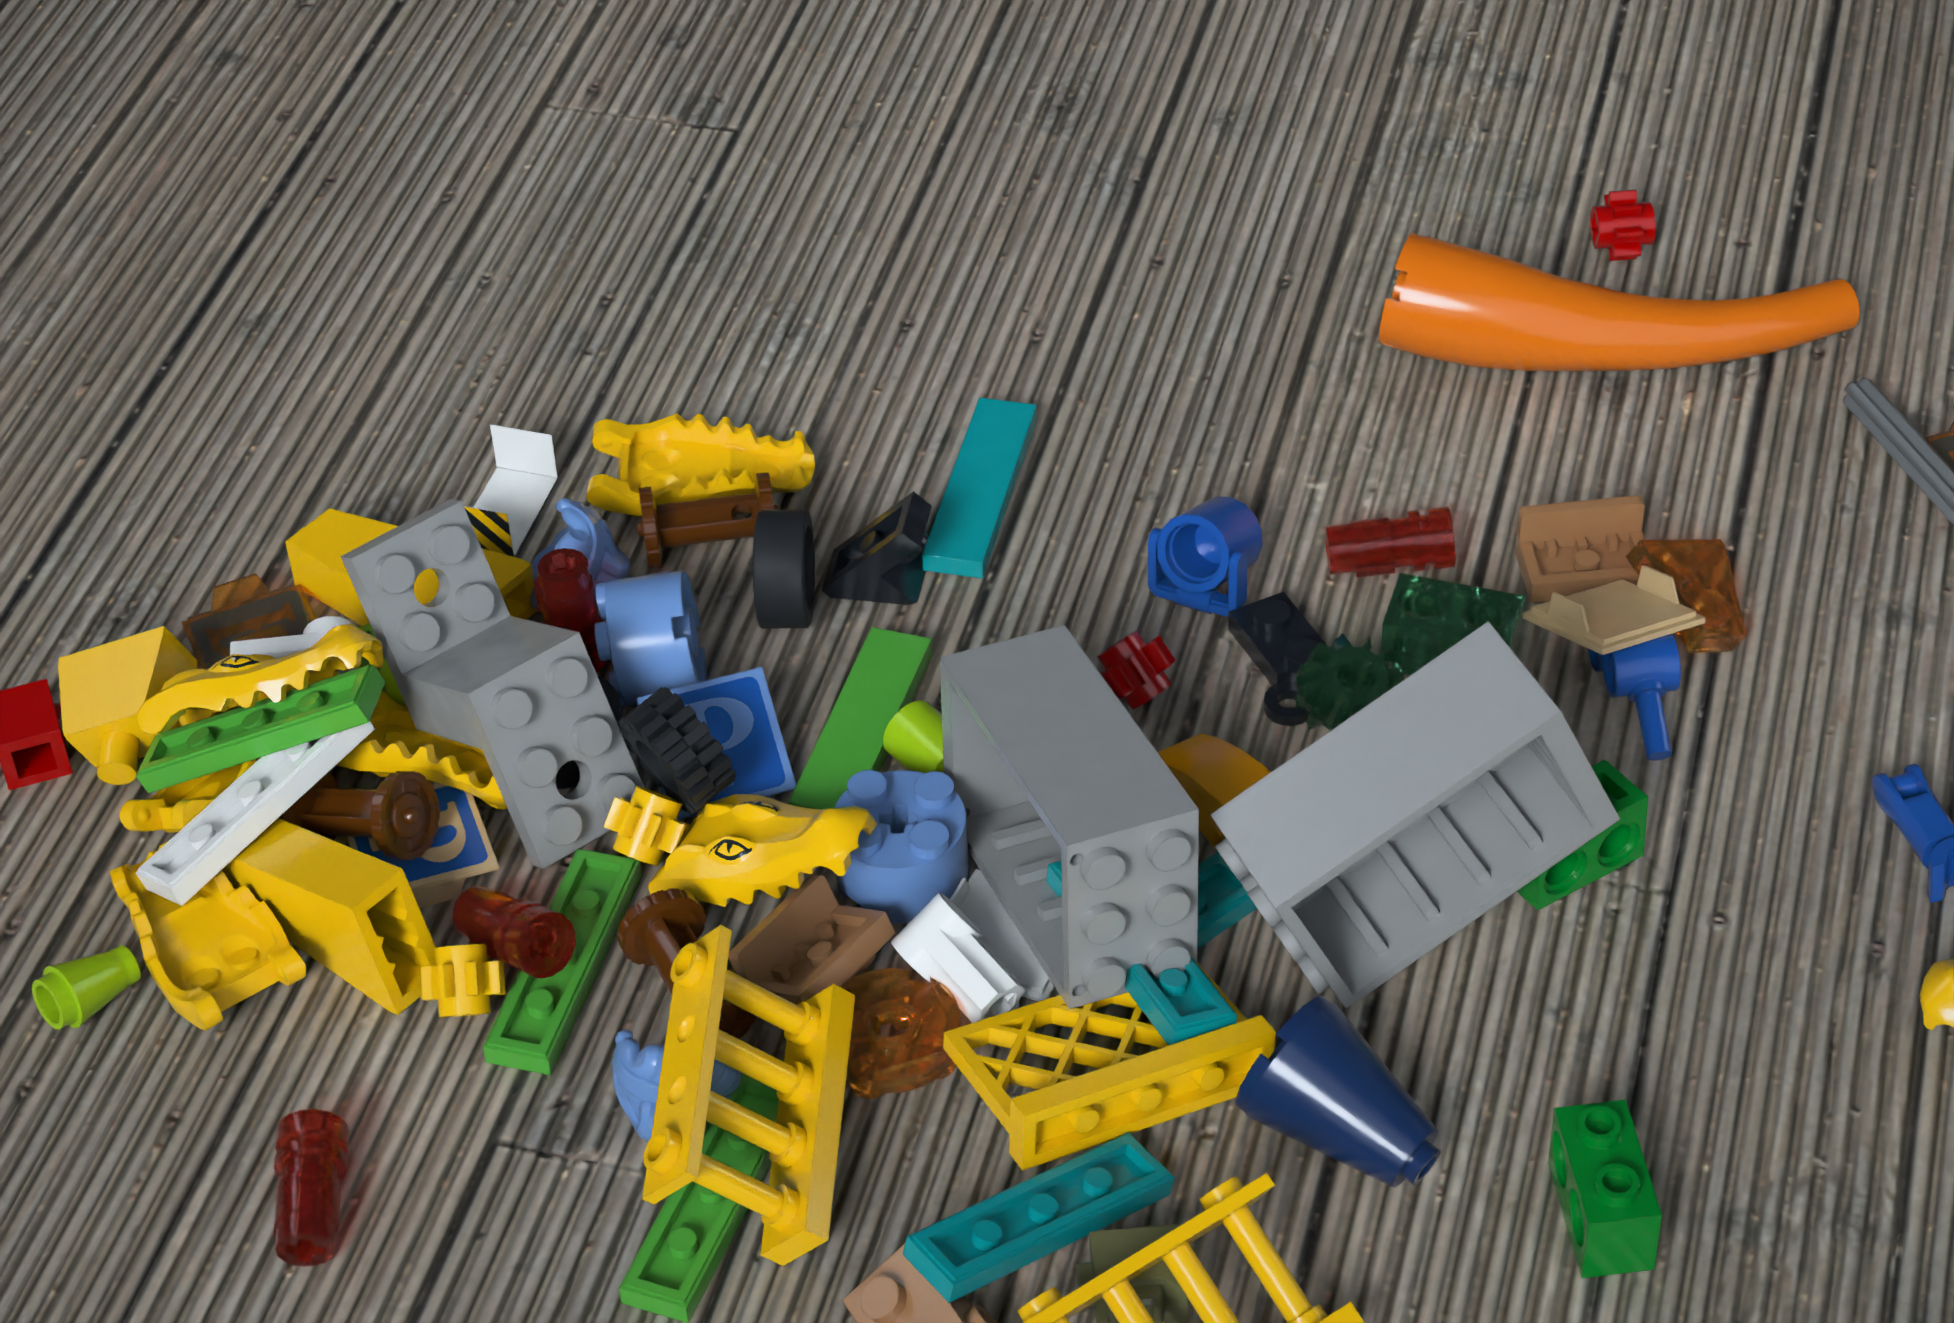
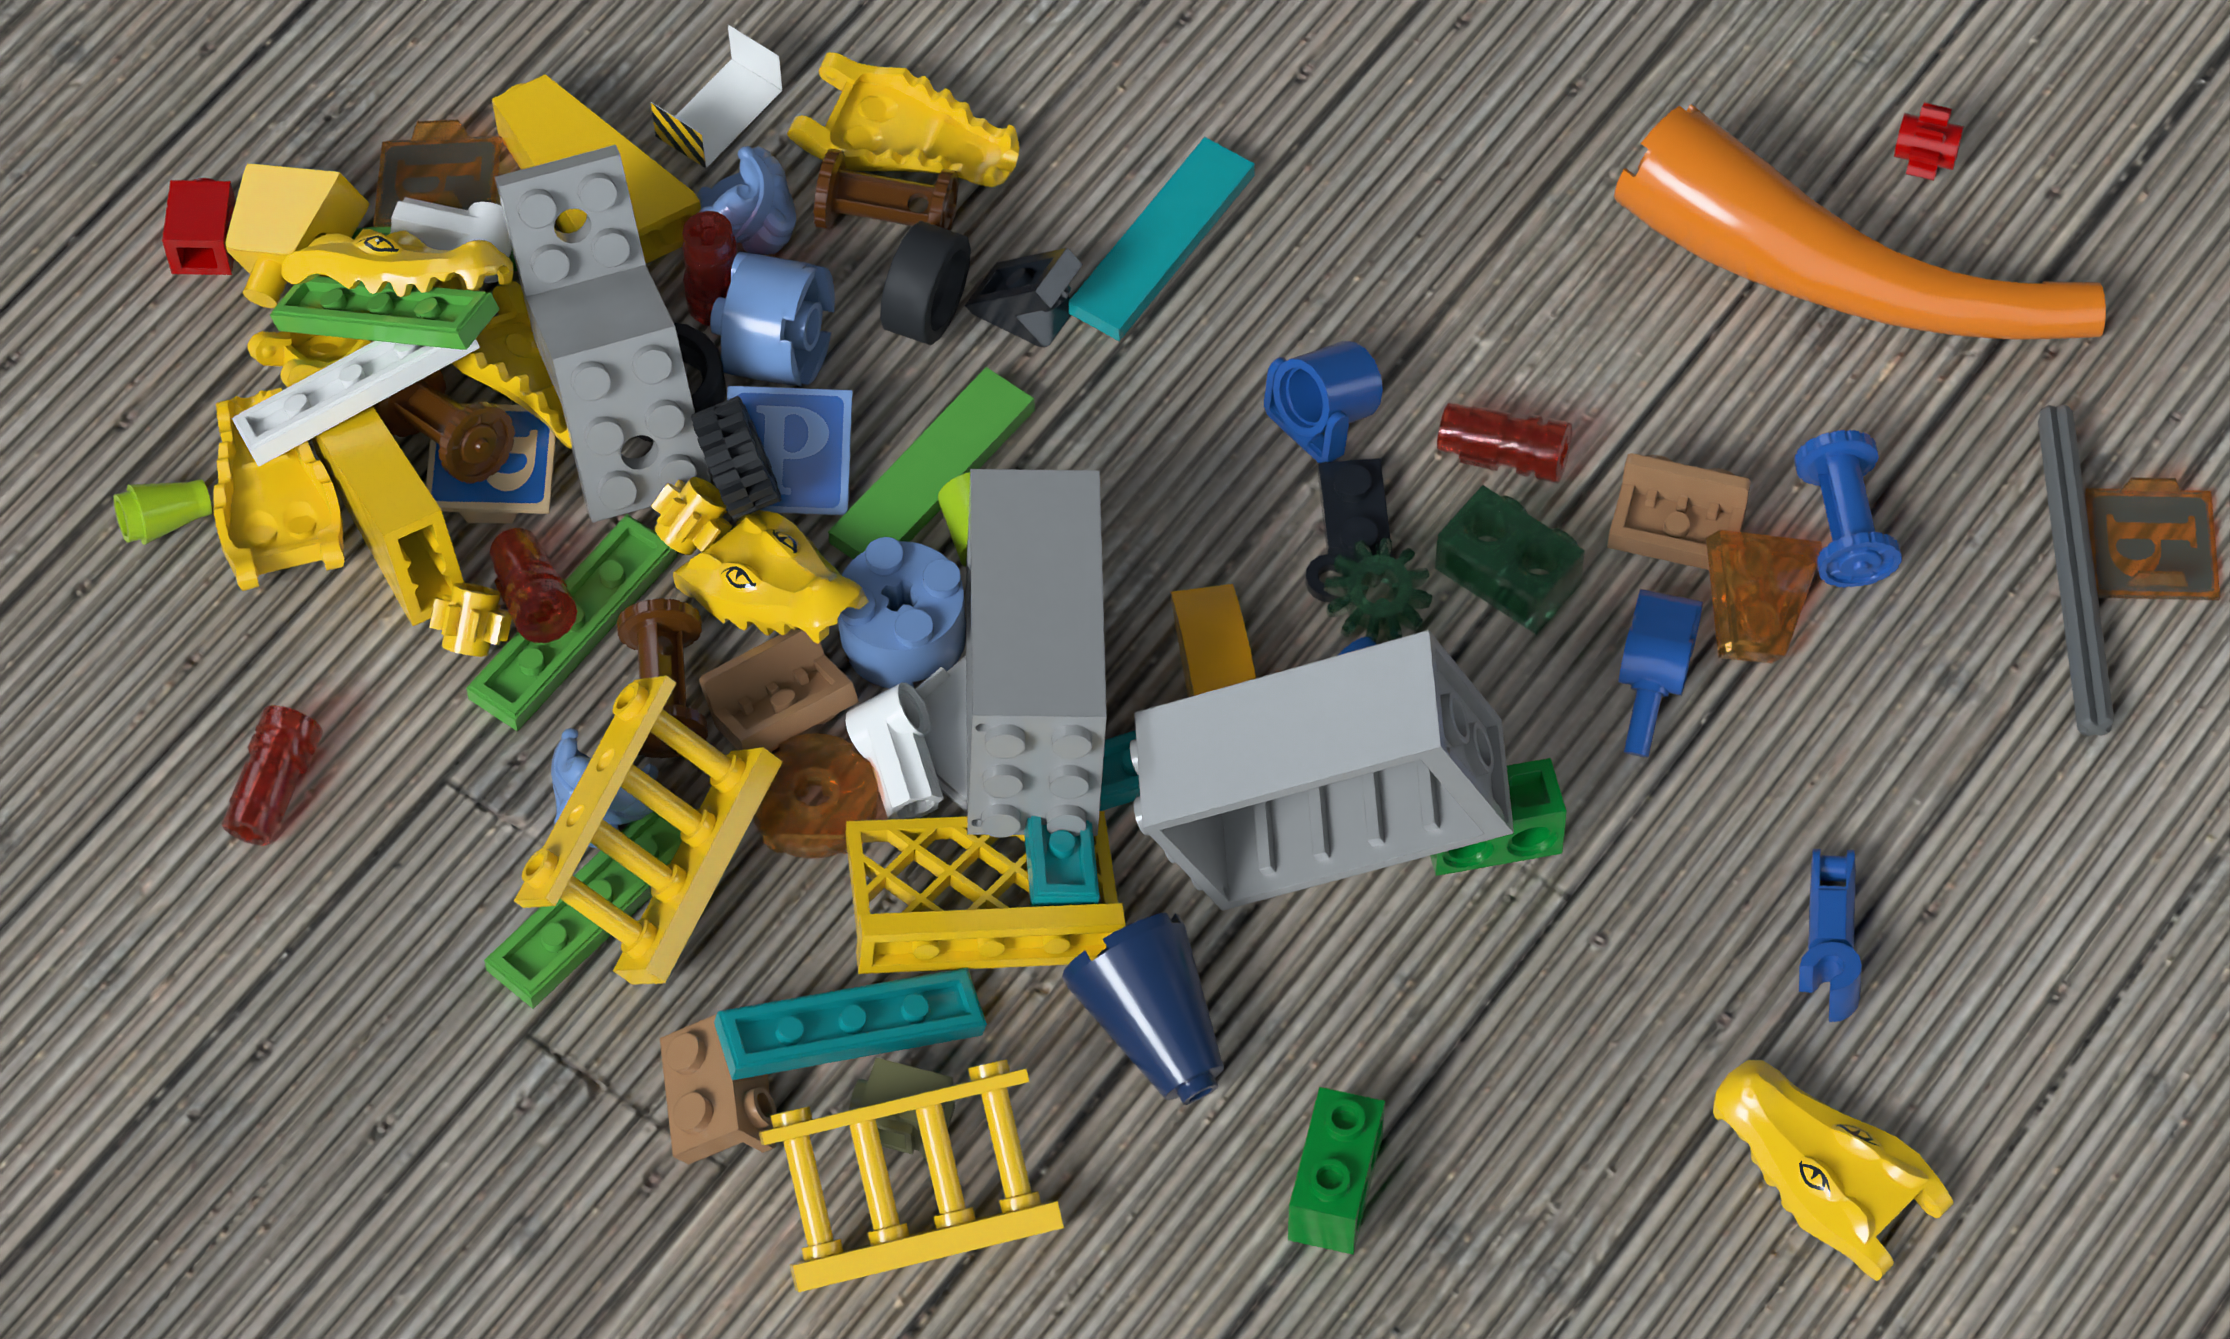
camera: 20 degrees right, 15 degrees up
red gear [1097,630,1176,710] -> none
tan piece [1522,565,1706,655] -> none
none -> blue hose [1794,430,1902,588]

